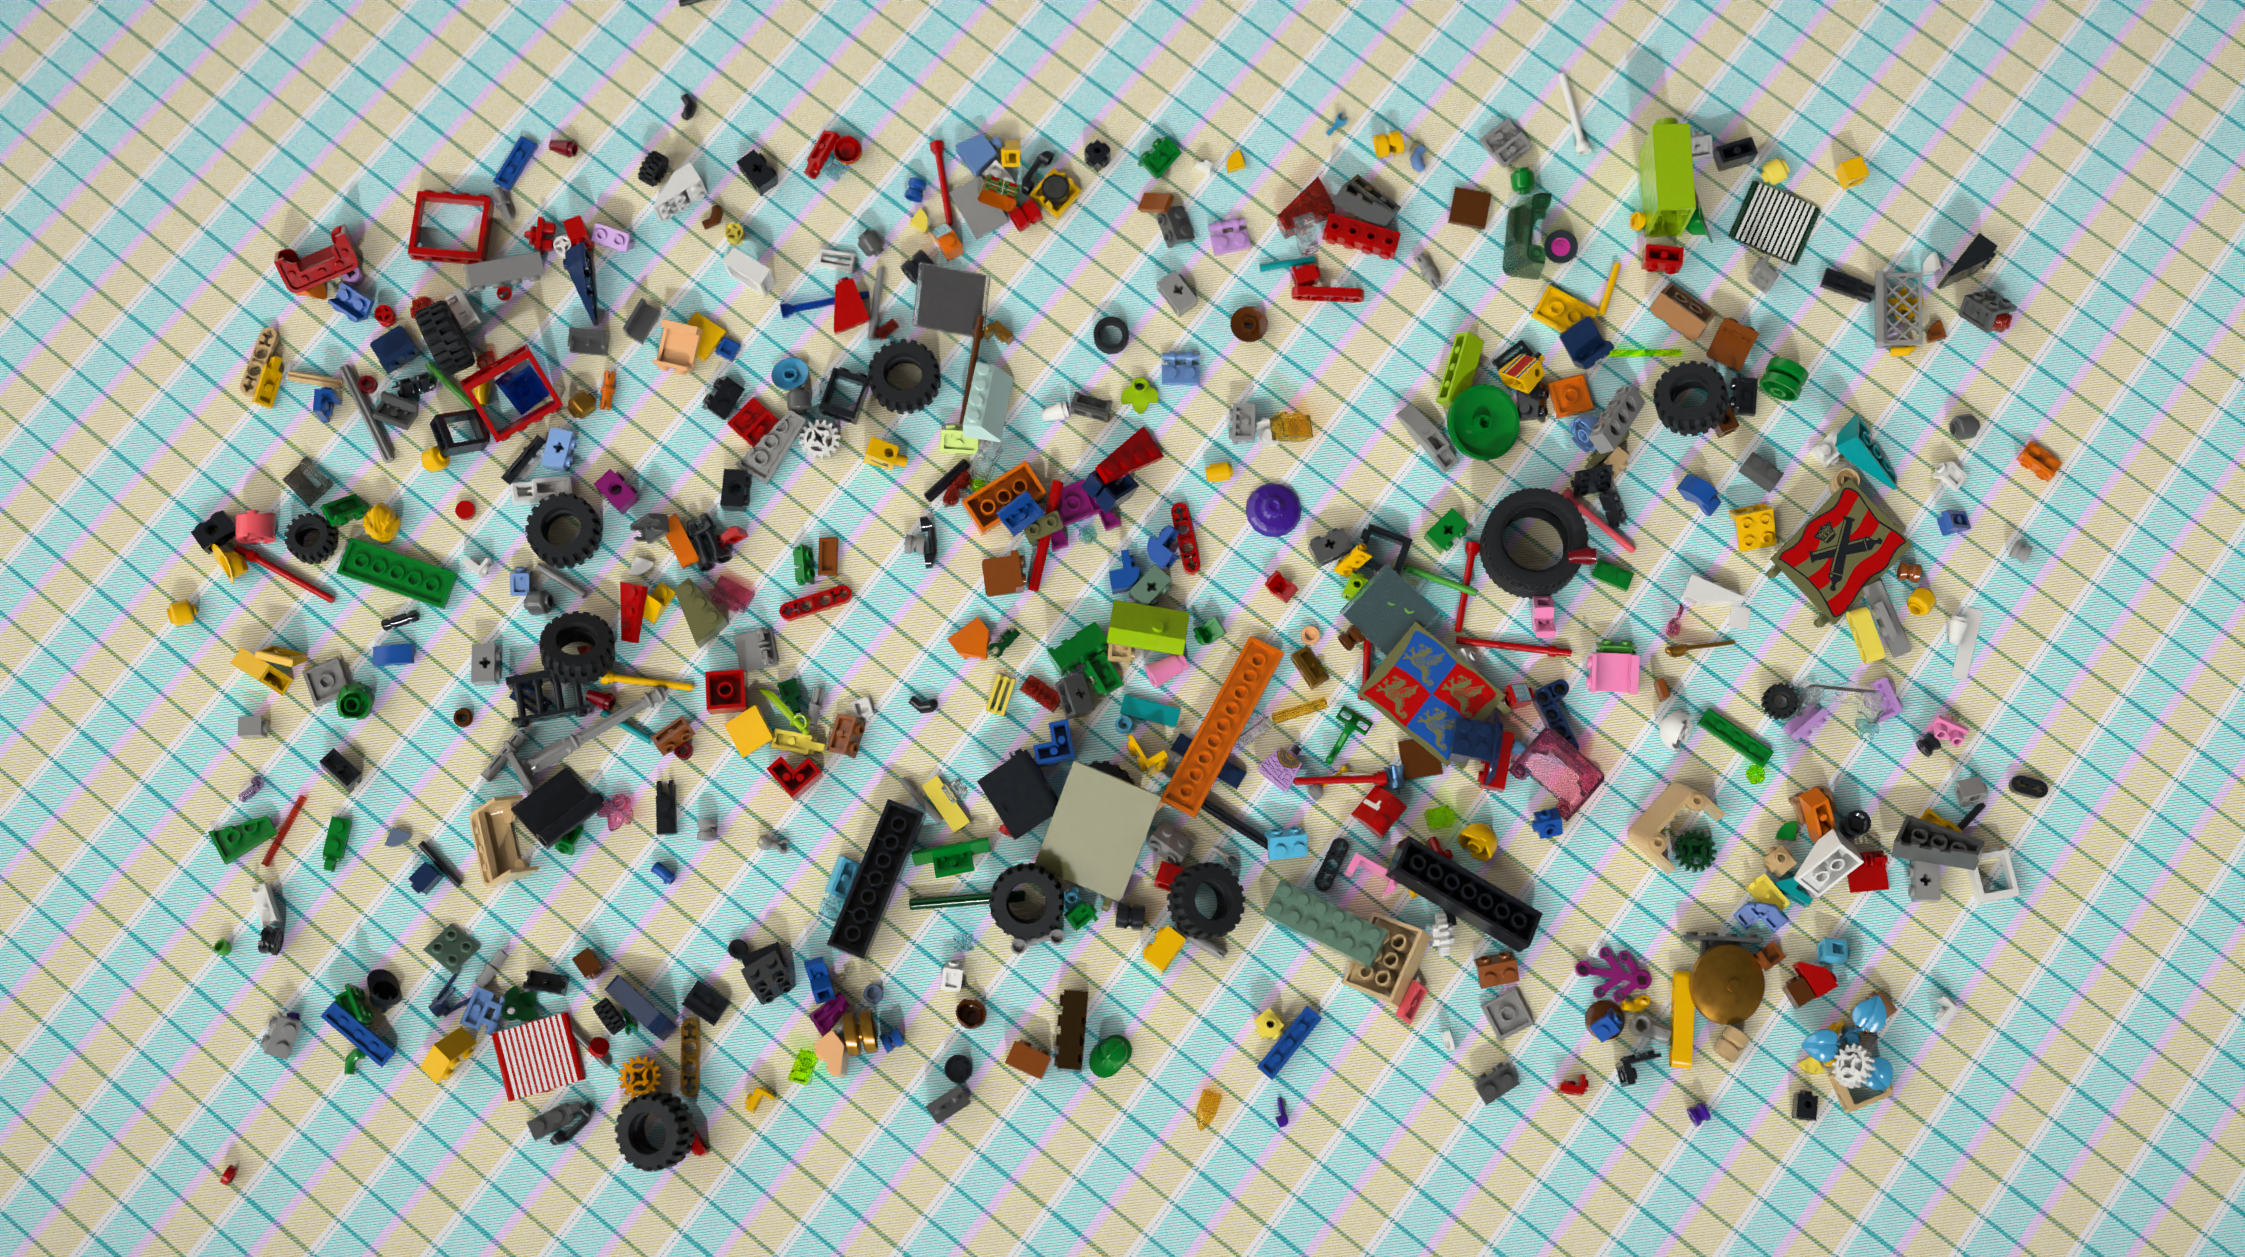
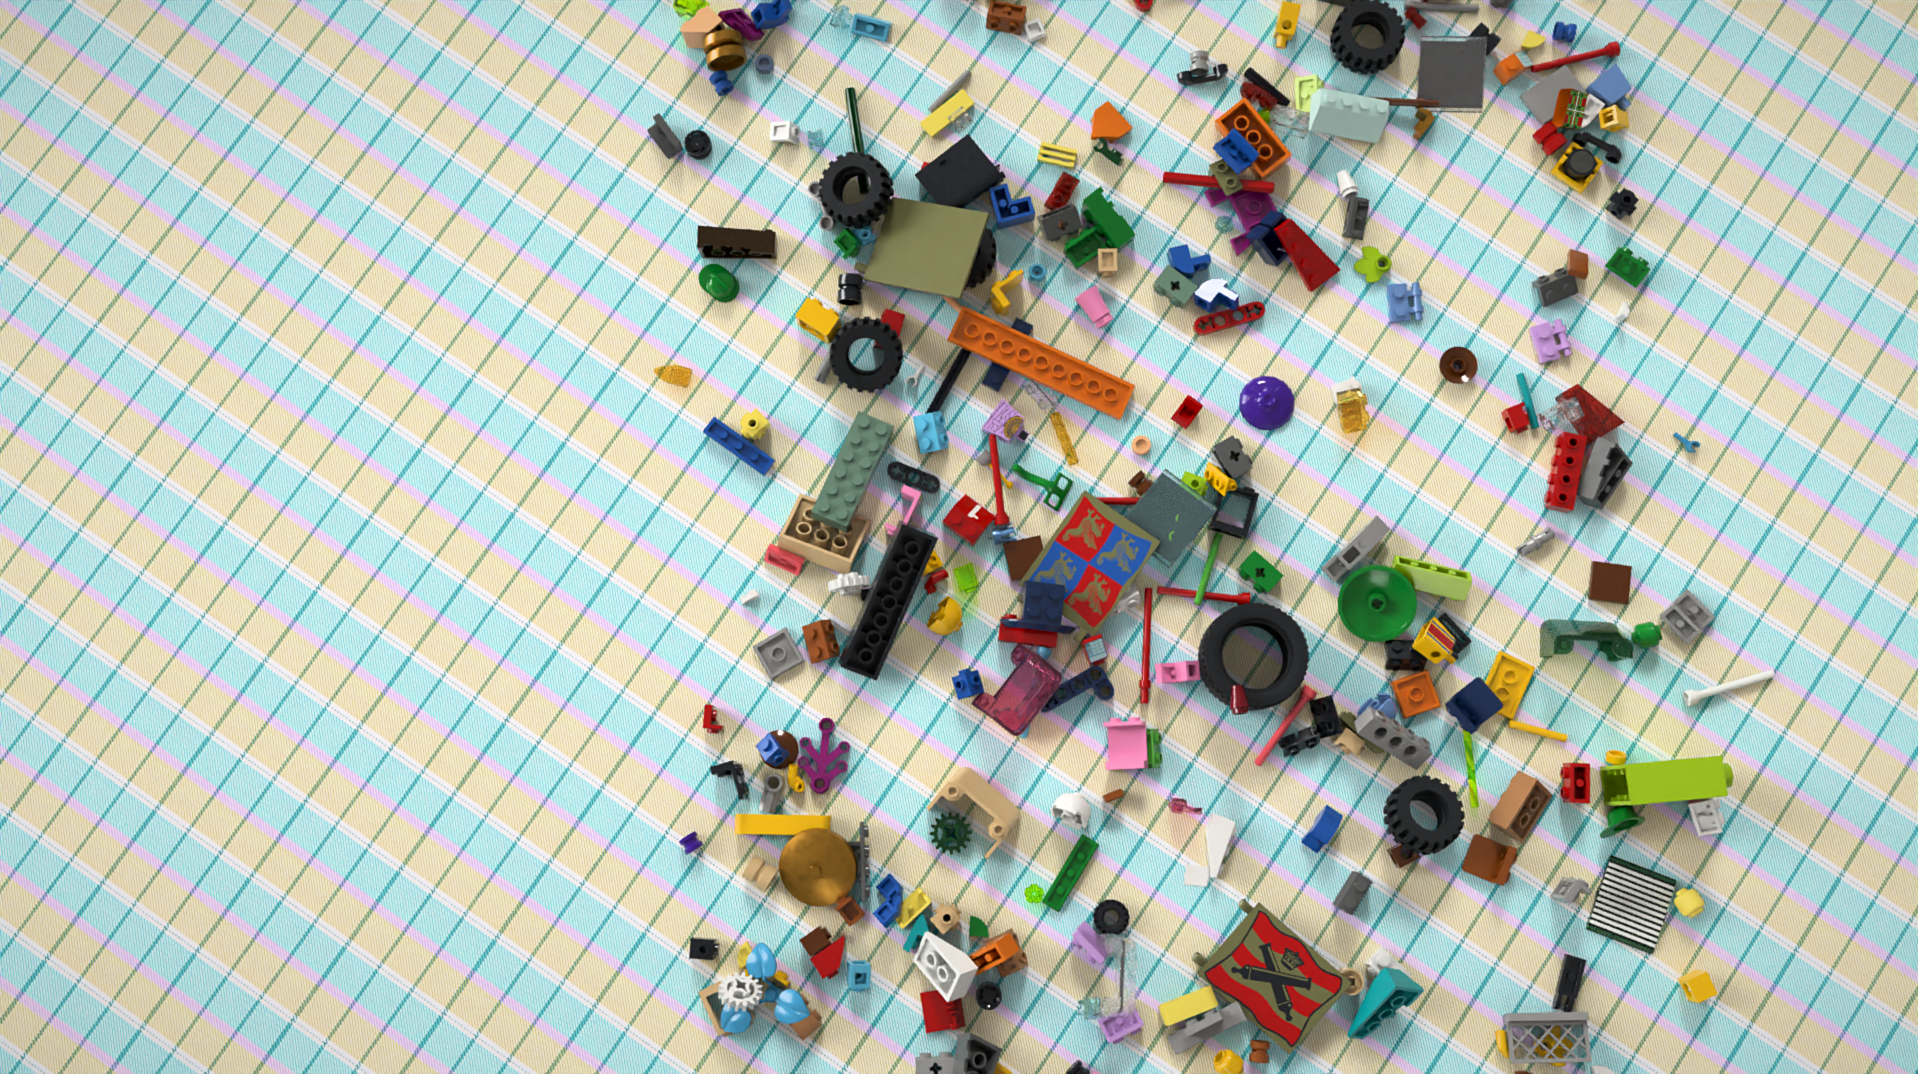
camera: 85 degrees right, 5 degrees up
black brick [827,799,926,962] -> none
black arm [908,696,938,714] -> none
green bracket [911,837,991,878] -> none
reddish brown hair [956,999,987,1029] -> none
dark orange bracket [982,550,1027,597] -> none
dark orange brick [1005,1039,1052,1080] -> none
black tyre [1093,316,1129,354] -> none
lime brick [1107,600,1190,656] -> none
teal tile [1120,695,1181,729] -> none
light grey bracket [1147,821,1195,866] -> none
light grey brick [1157,270,1198,317] -> none
green bracket [1193,617,1227,646] -> none
yellow brick [1205,461,1233,483] -> none
yellow tile [1227,149,1245,173] -> none
light grey bracket [1229,403,1256,445] -> none
dark purple hand [1275,1098,1288,1128] -> none
pearl gold hinge [1290,646,1329,690] -> none
red beam [1291,286,1364,303] -> none
yellow wheel [1373,130,1404,159] -> none
medium blue arm [1410,145,1426,172] -> none
dark grey bracket [1473,1062,1520,1105] -> none
black wheel [1544,230,1578,264] -> none
green plate [1591,559,1634,592] -> none
pearl gold sword [1665,640,1735,658] -> none
black brick [1713,137,1758,172] -> none
black bracket [1729,373,1758,416] -> none
yellow bracket [1729,502,1777,552] -> none
green wheel [1759,357,1809,402] -> none

